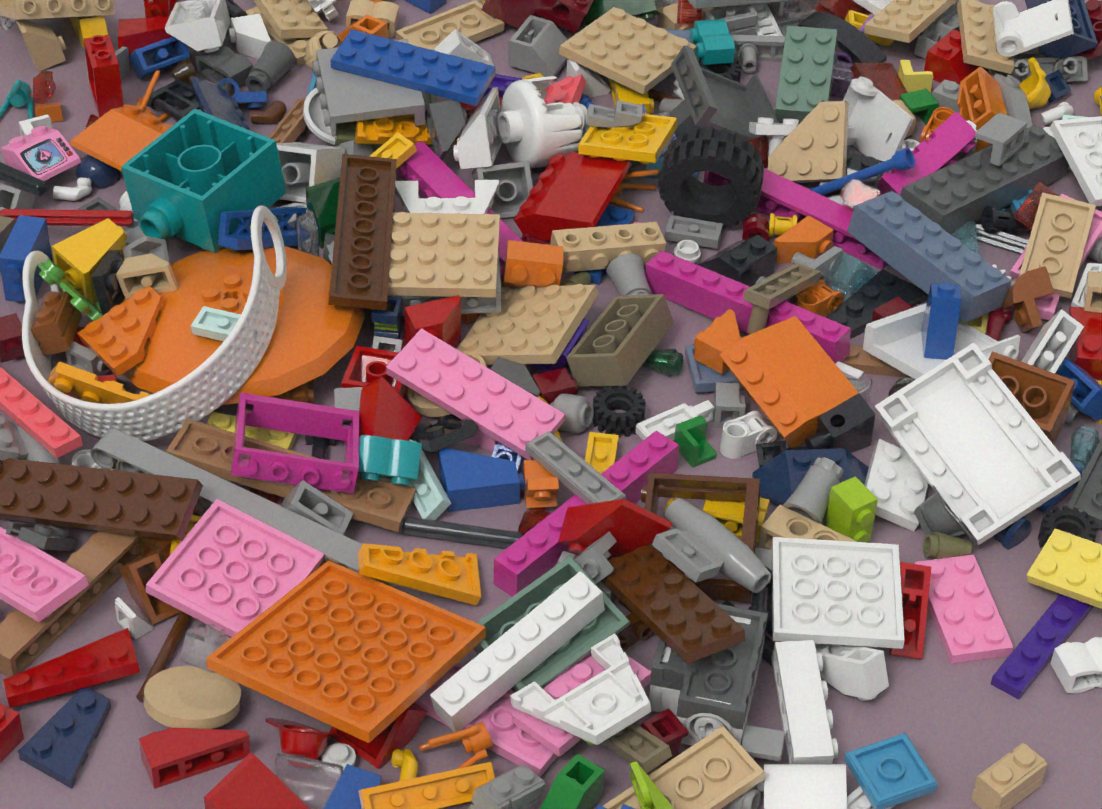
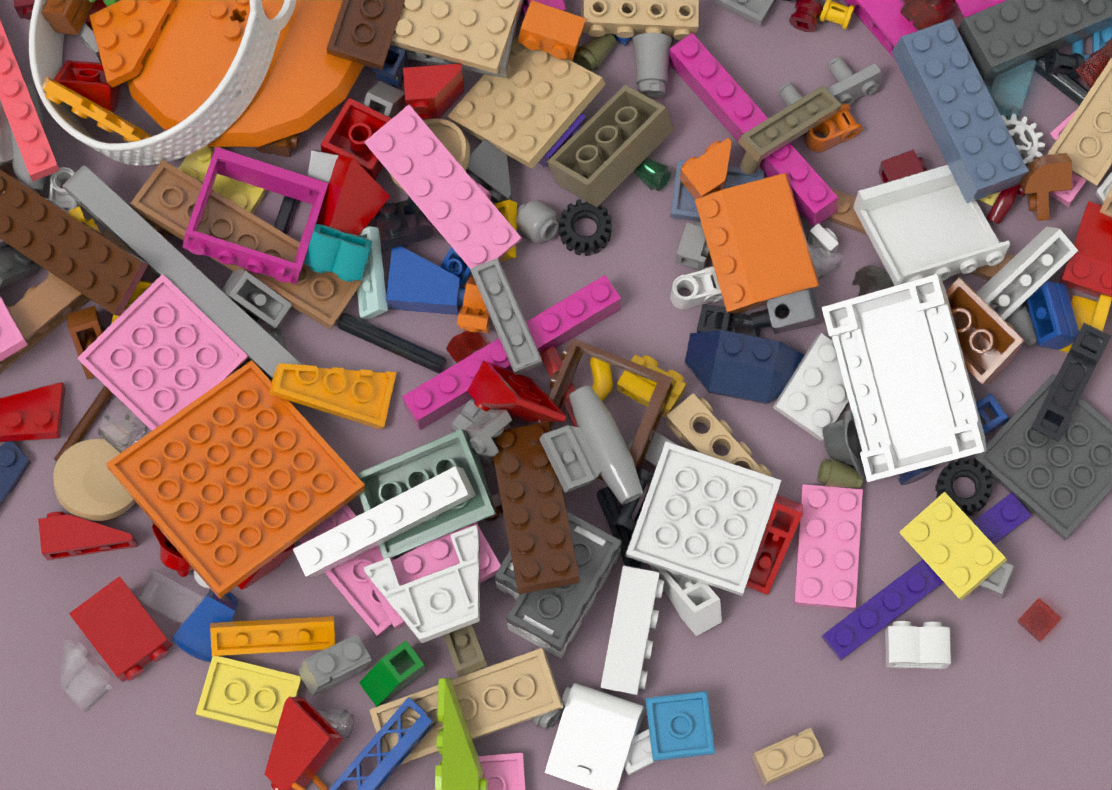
camera: 20 degrees right, 30 degrees up
white slope [115,597,154,640] -> none
light aqua plate [190,306,241,341] -> none
yellow arm [391,748,418,781] -> none
orange plant [418,721,493,769] -> none
dark red brick [532,367,578,405] -> none
yellow plate [585,432,619,474] -> none
white hinge [636,400,715,441] -> none
dark red brick [641,708,689,766] -> none
white plate [674,240,701,263] -> none
green panel [674,415,717,468] -> none
black slope [698,234,777,287] -> none
light grey panel [742,725,785,761] -> none
orange slope [774,215,834,263] -> none
light grey plant [783,457,843,524] -> none
clear light blue slope [825,251,878,297] -> none
lime brick [825,476,878,543] -> none
black wing [826,269,928,339] -> none
blue slope [921,282,961,360] -> none
clear light blue cone [1070,425,1100,470] -> none

